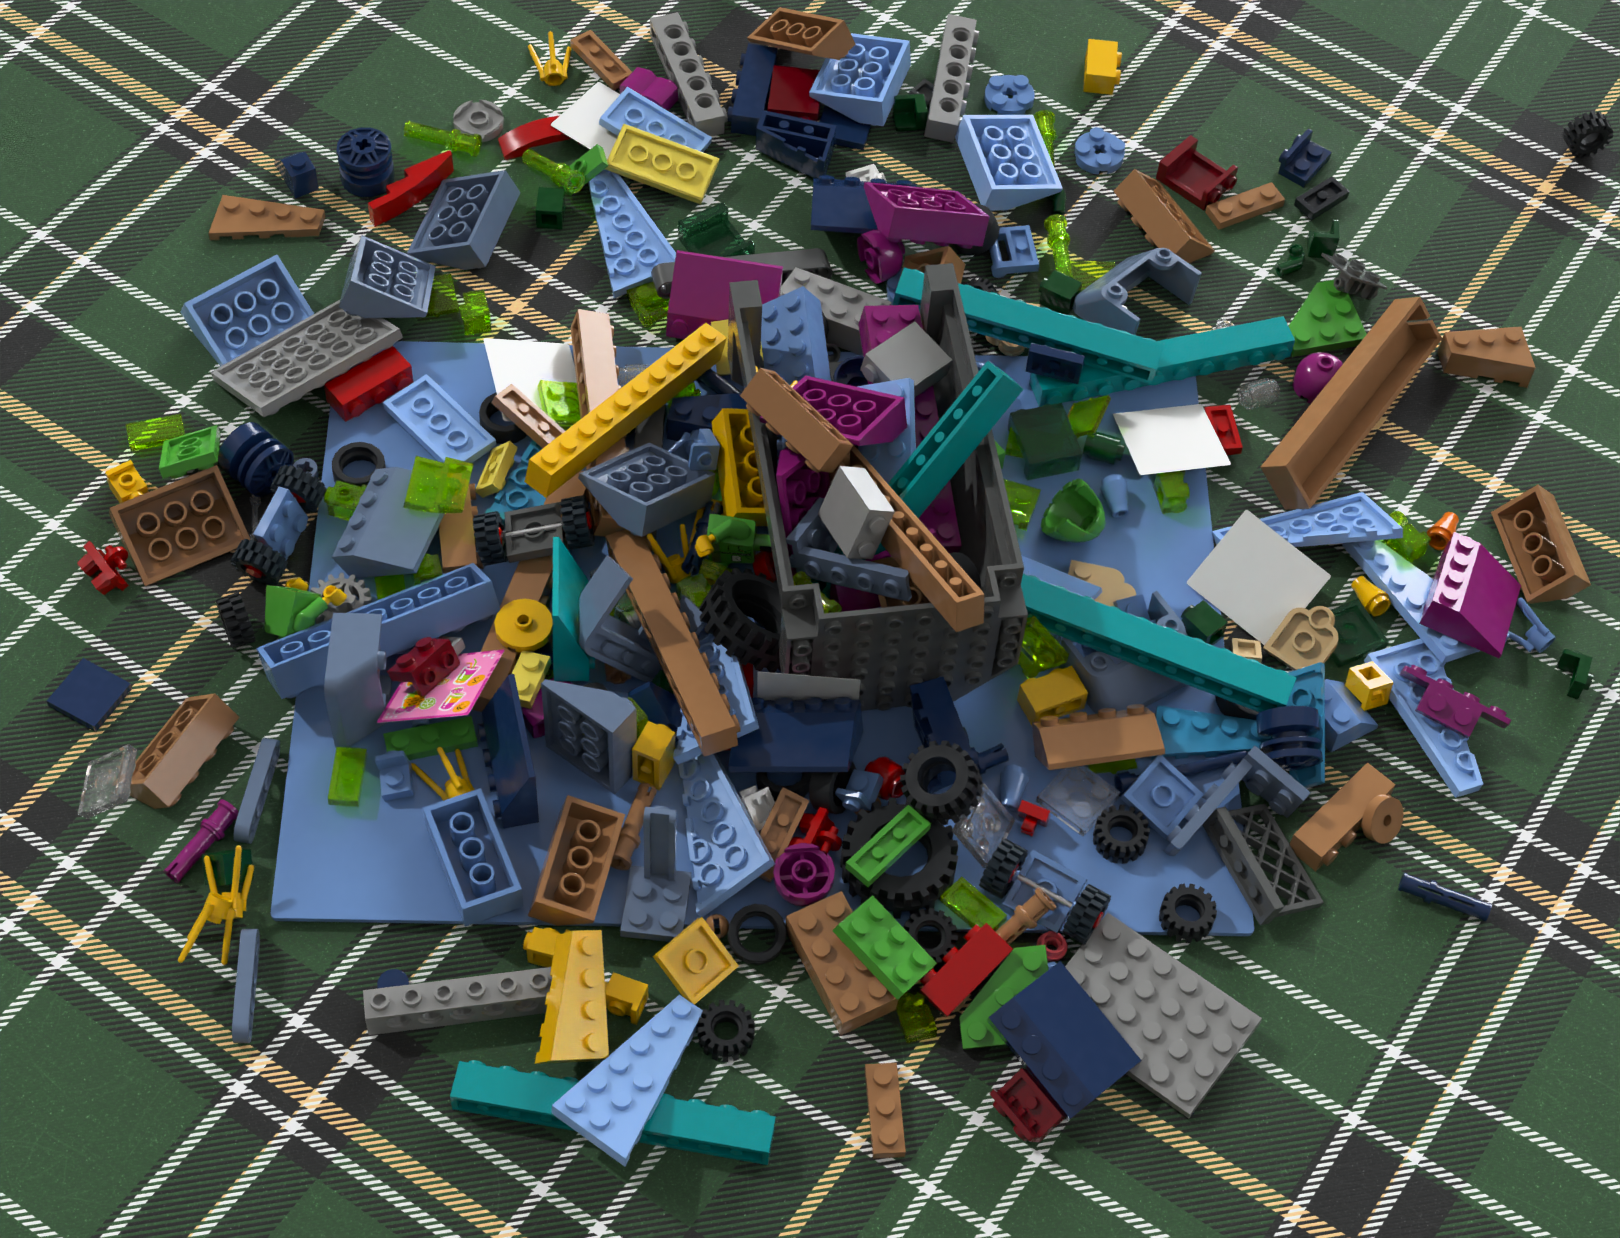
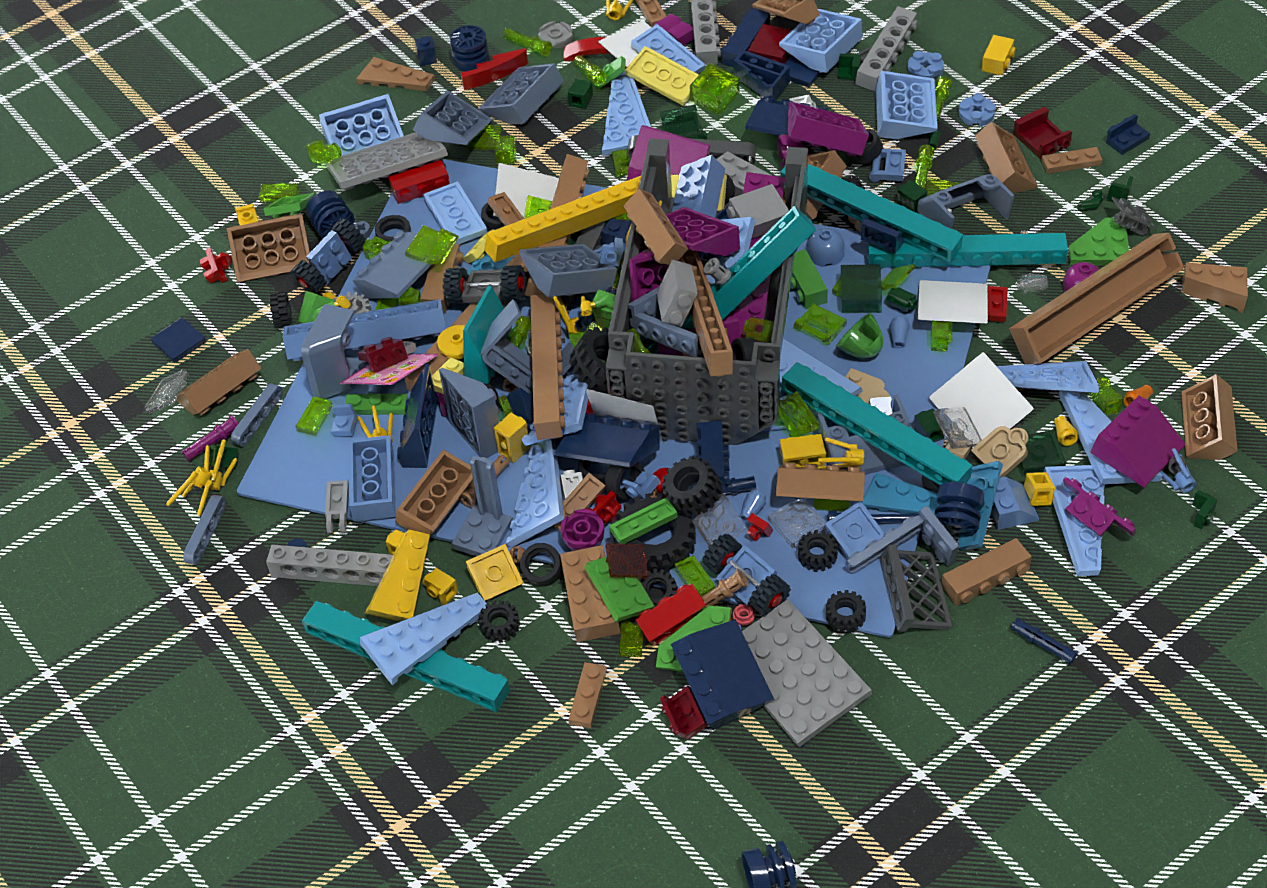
camera: 25 degrees right, 5 degrees down
black plate [1294,176,1350,221] -> none
medium nougat piece [1362,794,1404,844] -> none
none -> clear neon green leg [306,139,342,163]
none -> light grey hinge [325,480,349,533]
none -> clear red piece [605,543,648,578]
none -> clear neon green brick [690,63,740,115]
none -> light grey bush [703,258,731,285]
none -> clear neon green brick [743,316,774,343]
none -> yellow plant [818,437,864,468]
none -> clear tile [934,407,982,449]
none -> dark grey hinge [1169,456,1186,474]

